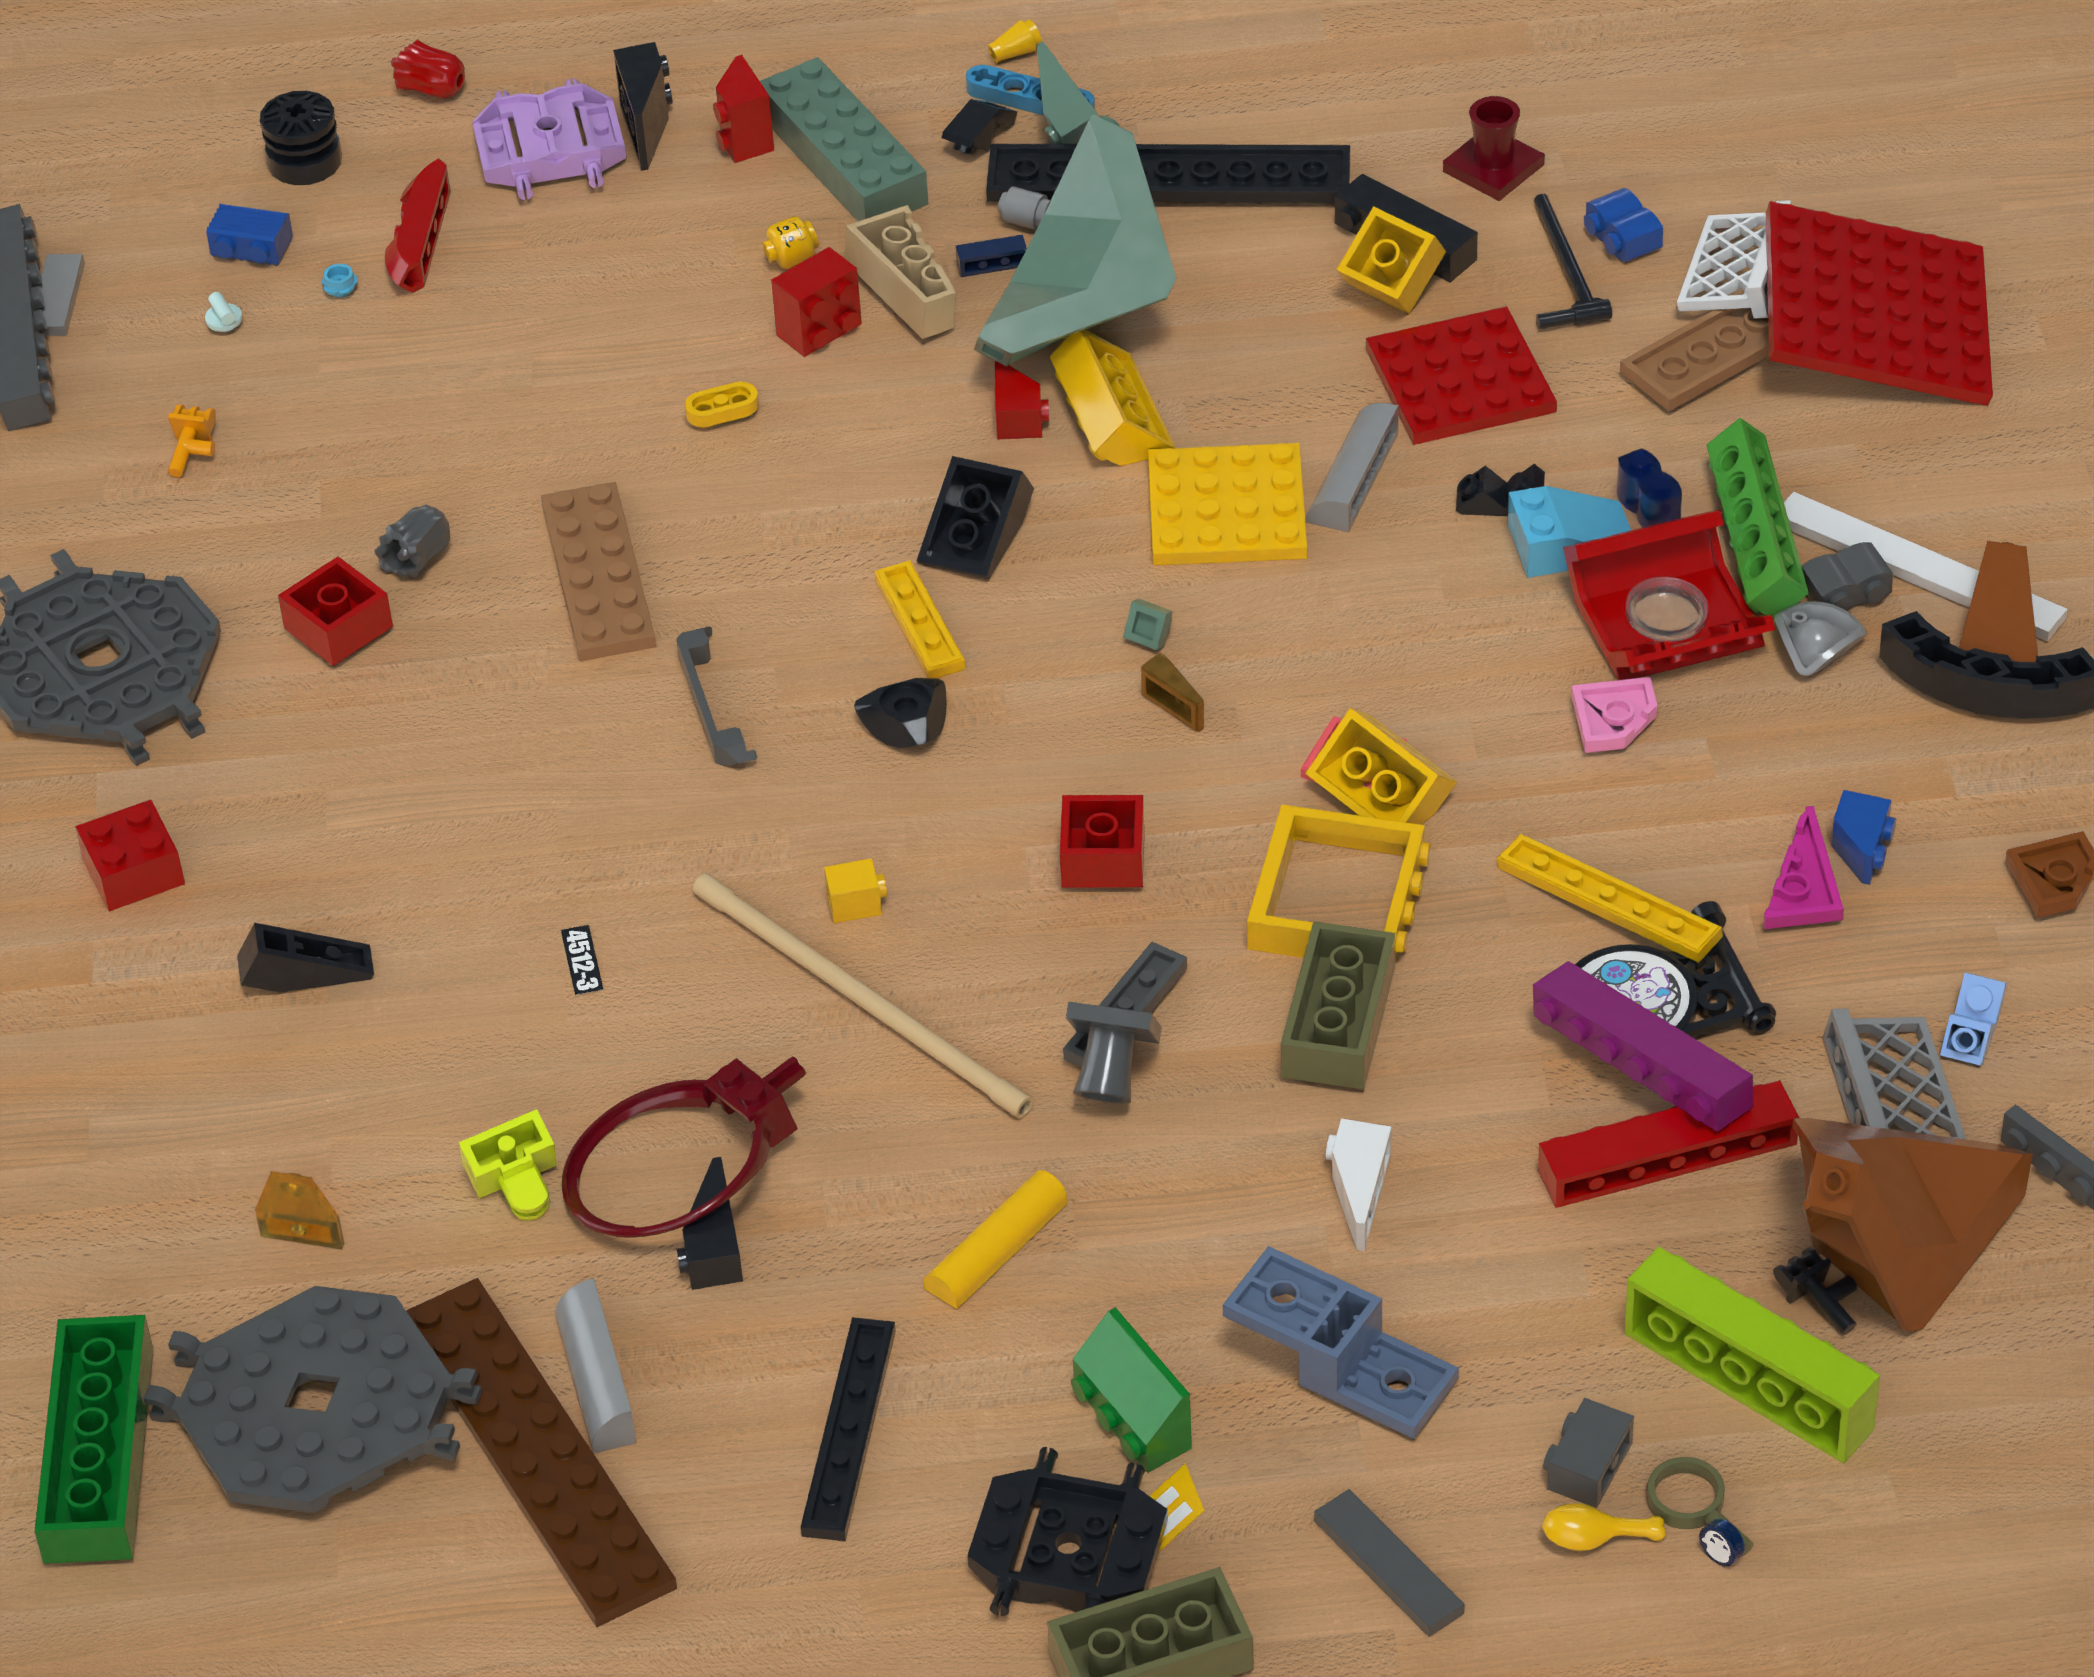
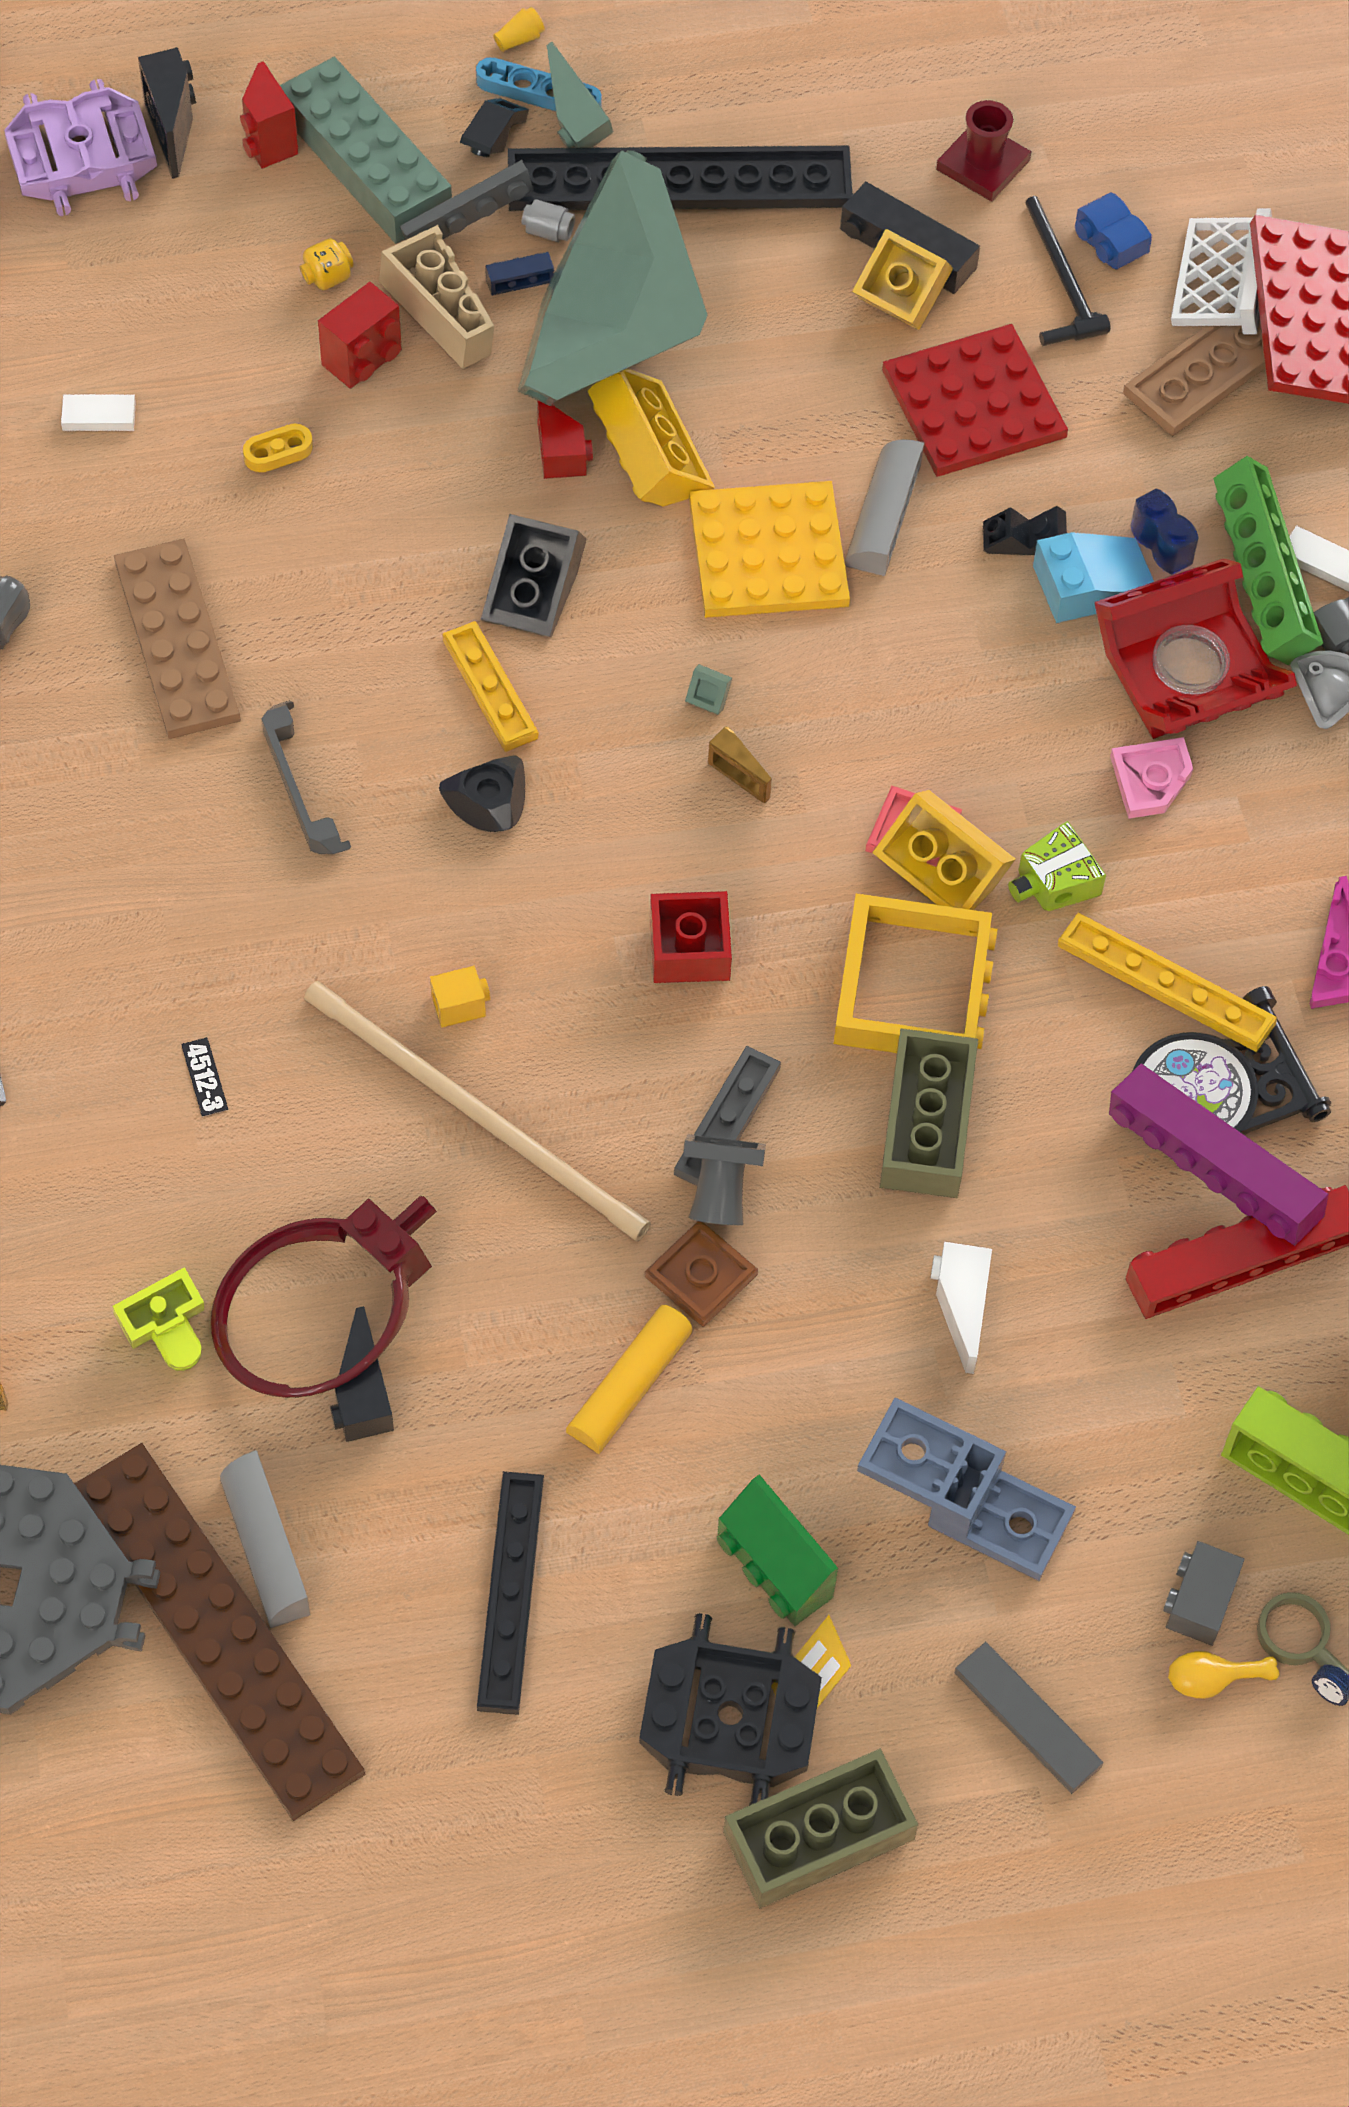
camera: 10 degrees left, 15 degrees up
none -> white tile [61,395,136,431]
none -> dark grey plate [400,160,534,240]
none -> dark orange plate [645,1221,758,1327]
none -> lime torso [1008,821,1106,911]

